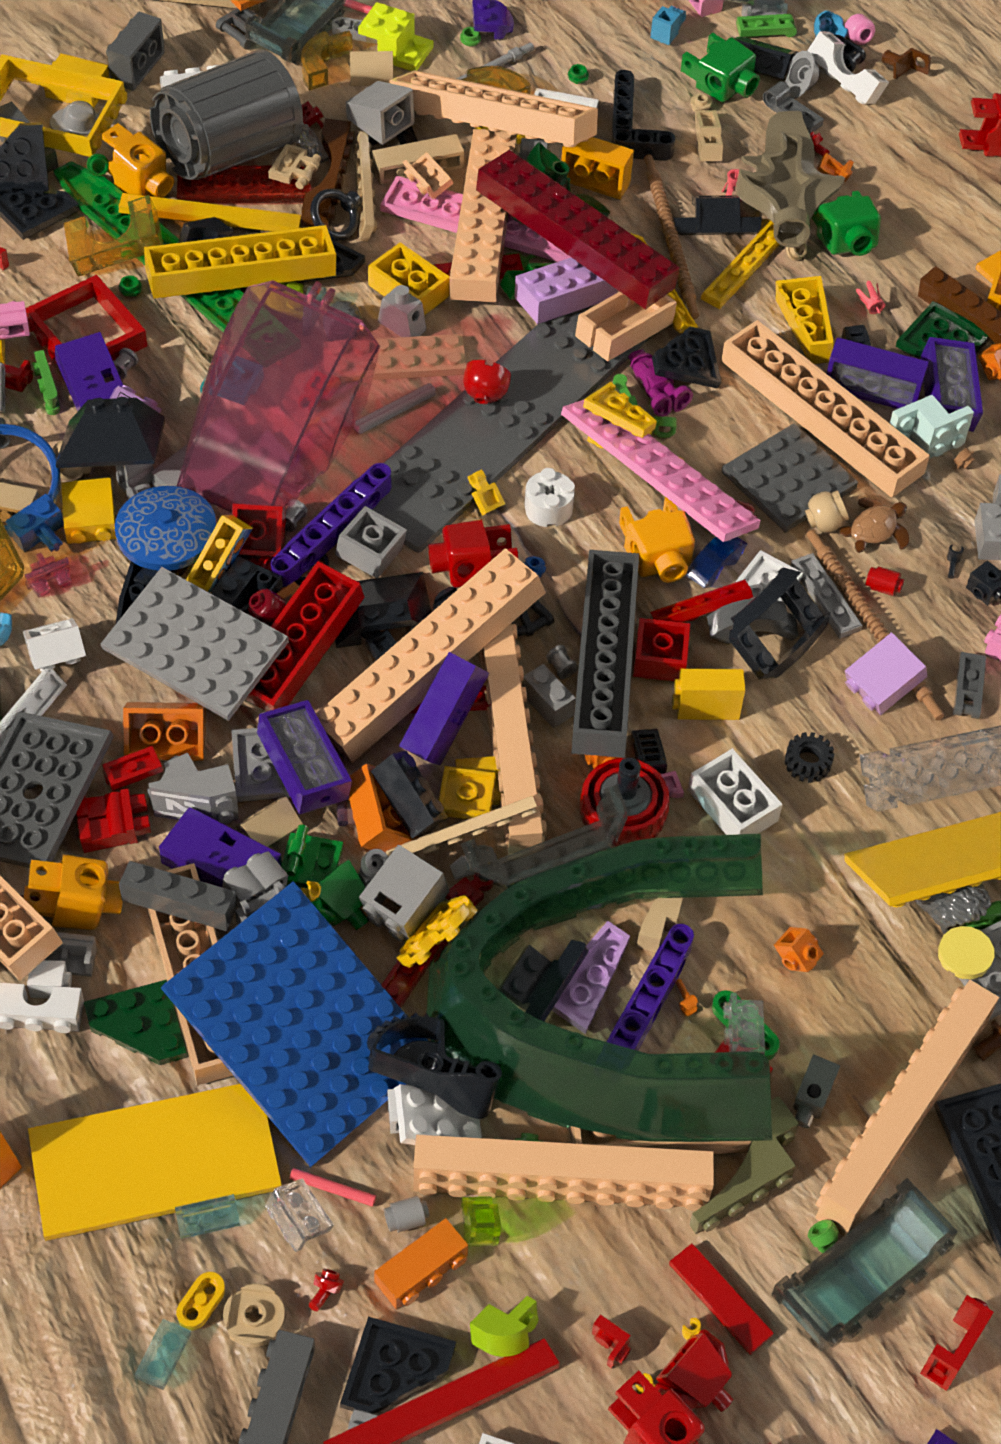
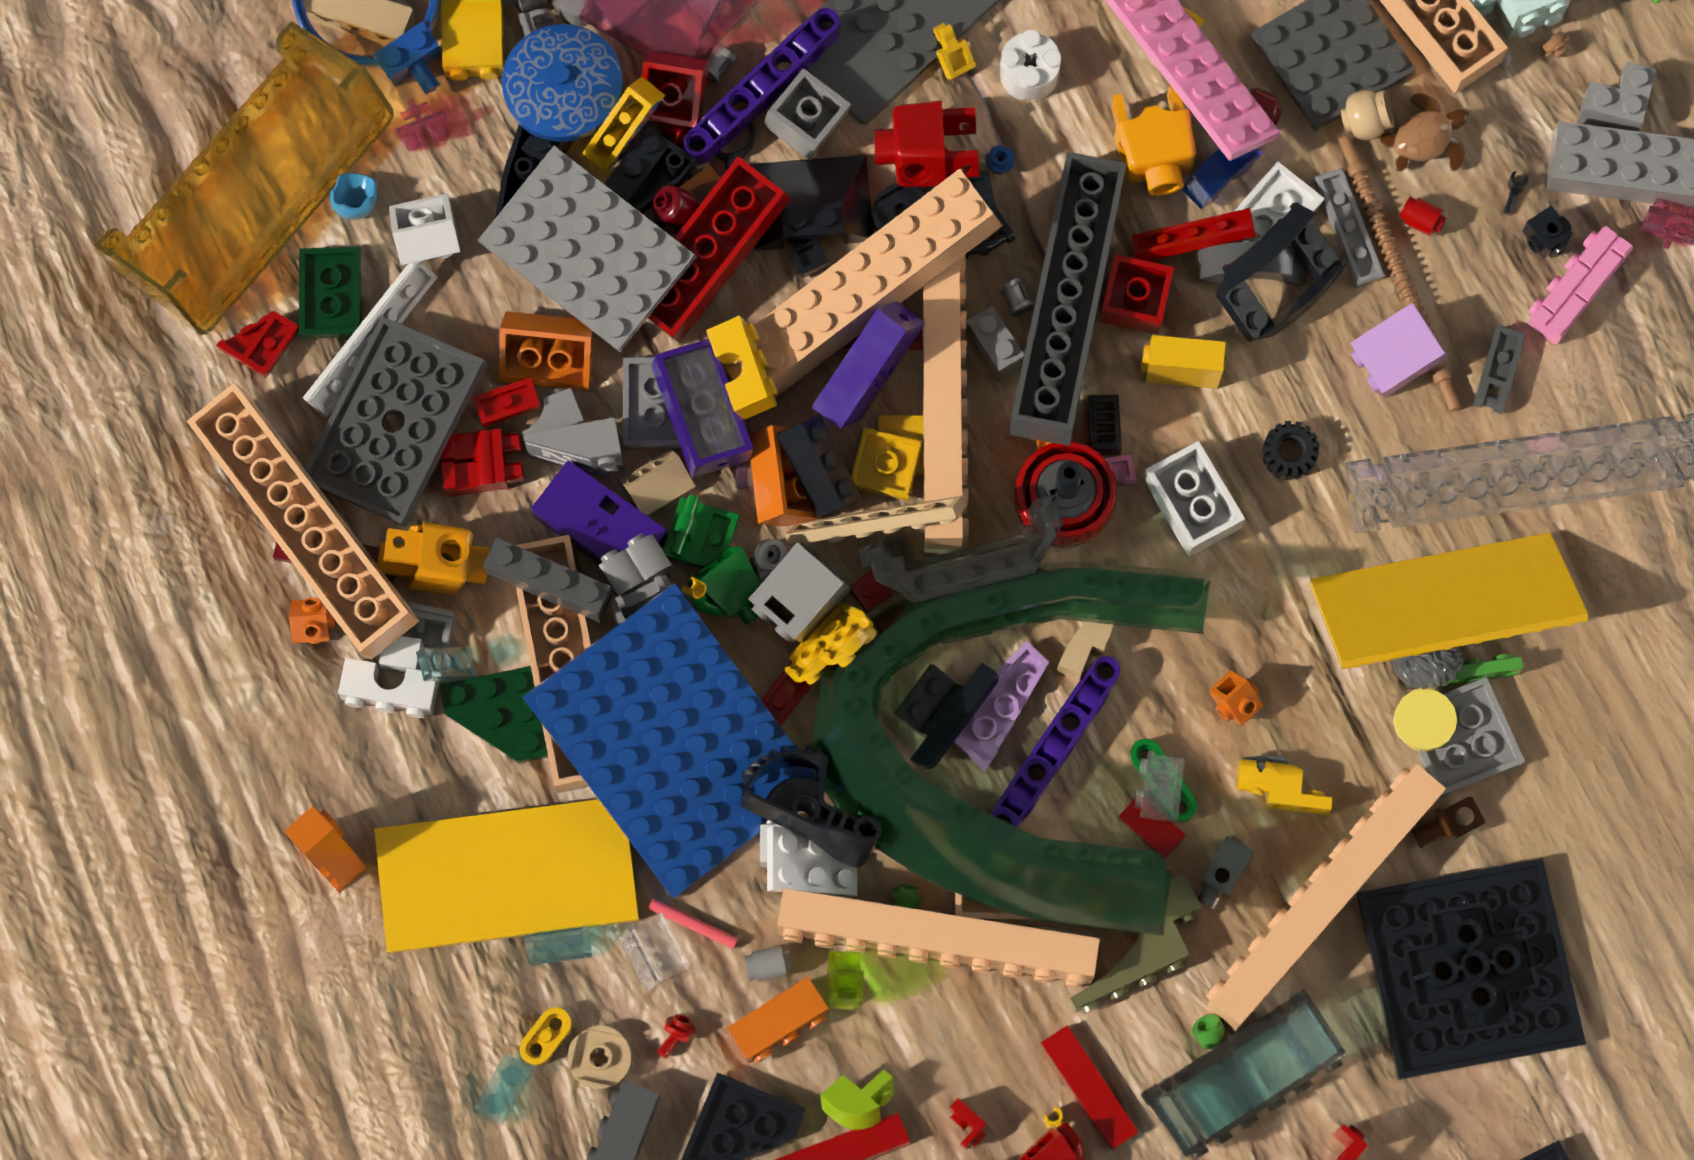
camera: 10 degrees right, 20 degrees up
orange hand [675,979,698,1017] -> none
none -> clear light blue plate [416,647,476,681]
none -> yellow arch [706,316,777,420]
none -> yellow plate [1236,755,1333,815]

